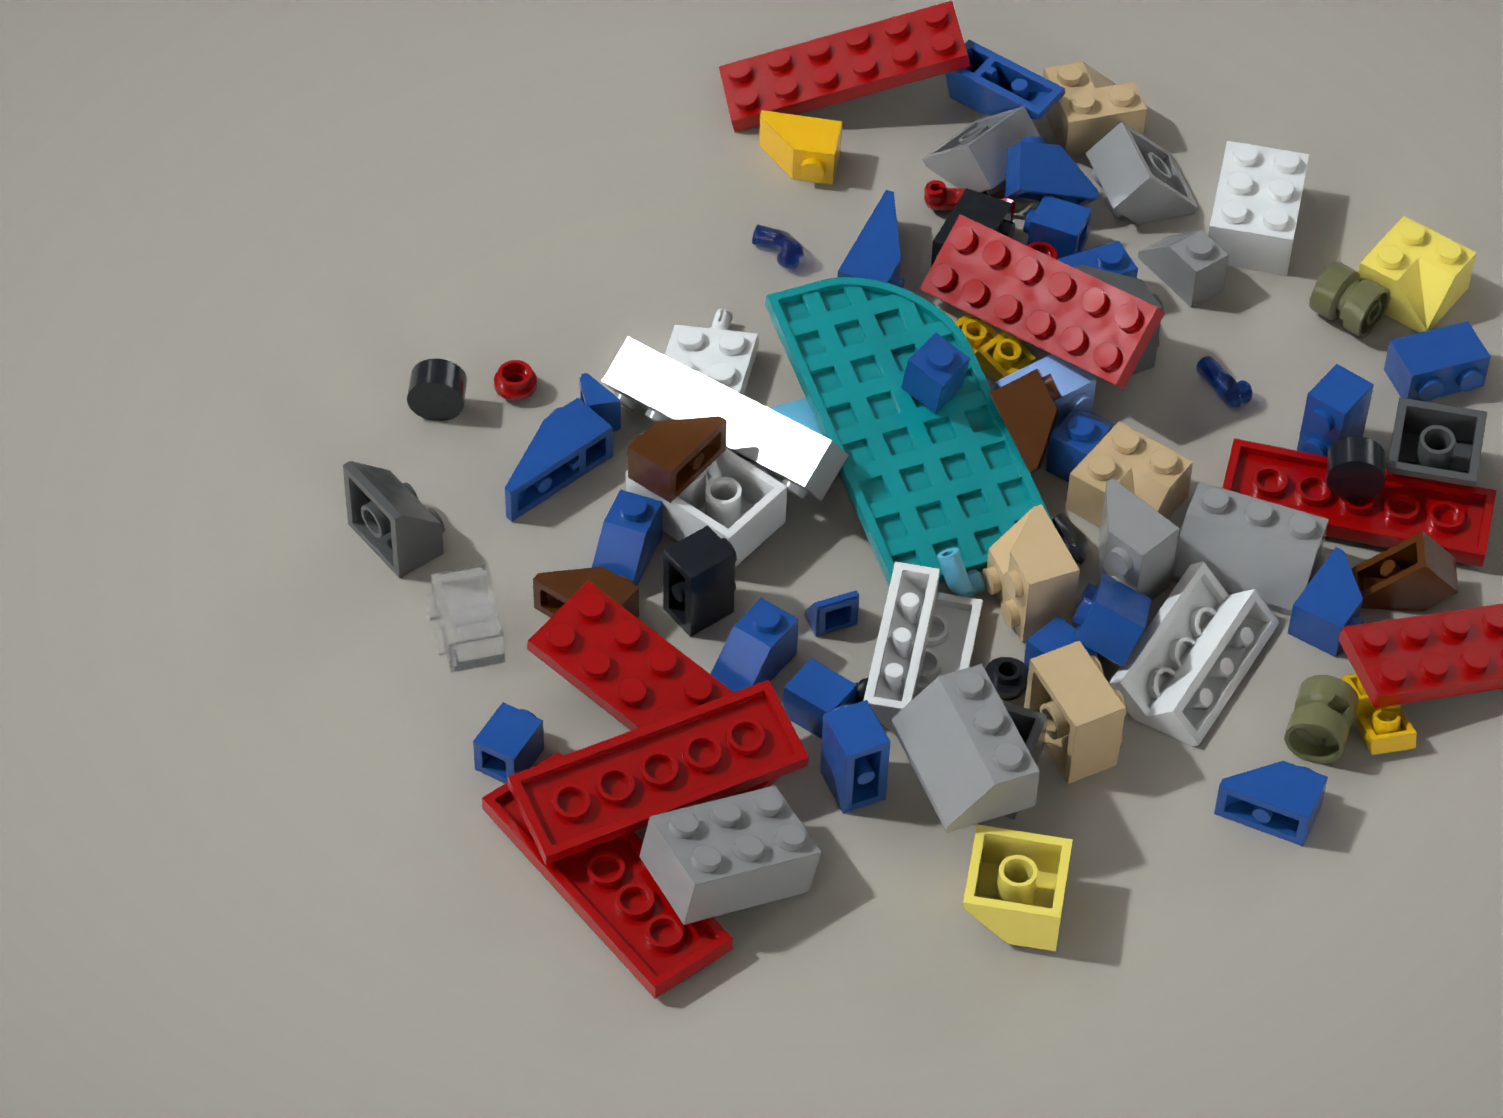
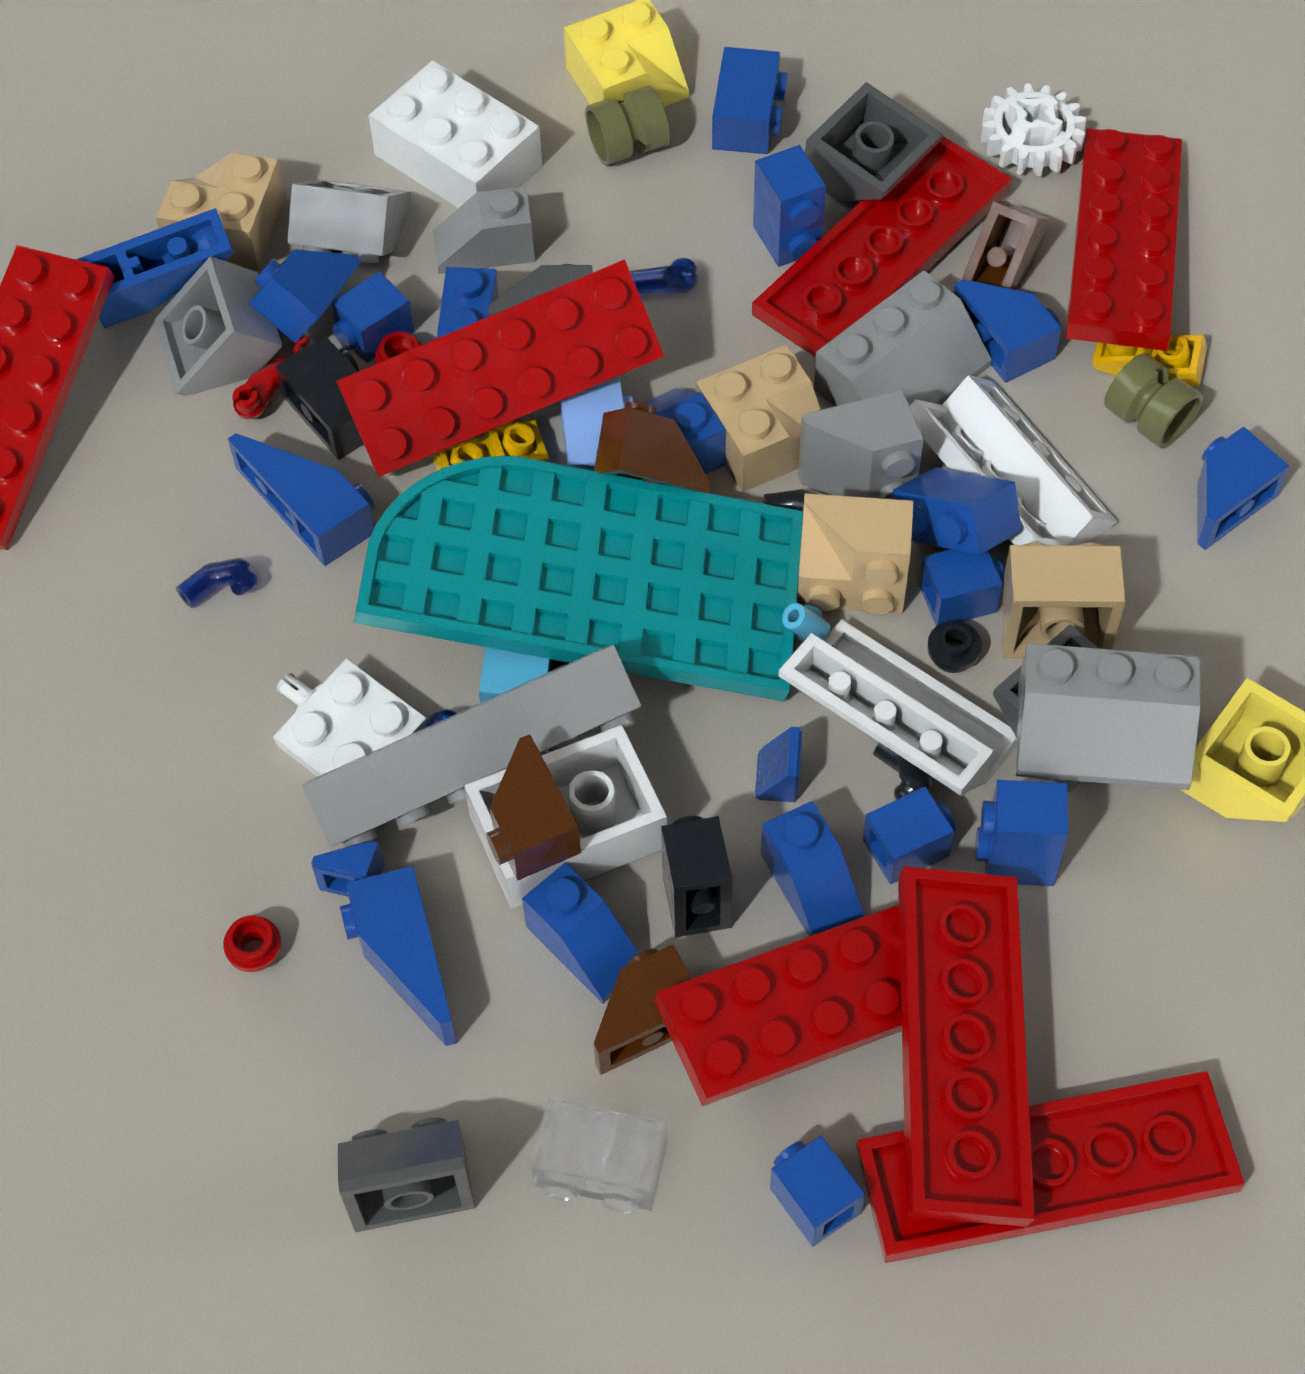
camera: 60 degrees left, 10 degrees up
black piece [407,358,467,421] -> none
light grey brick [639,785,821,925] -> none
yellow slope [759,110,842,185] -> none
blue brick [901,333,970,413] -> none
black piece [1326,436,1386,500] -> none

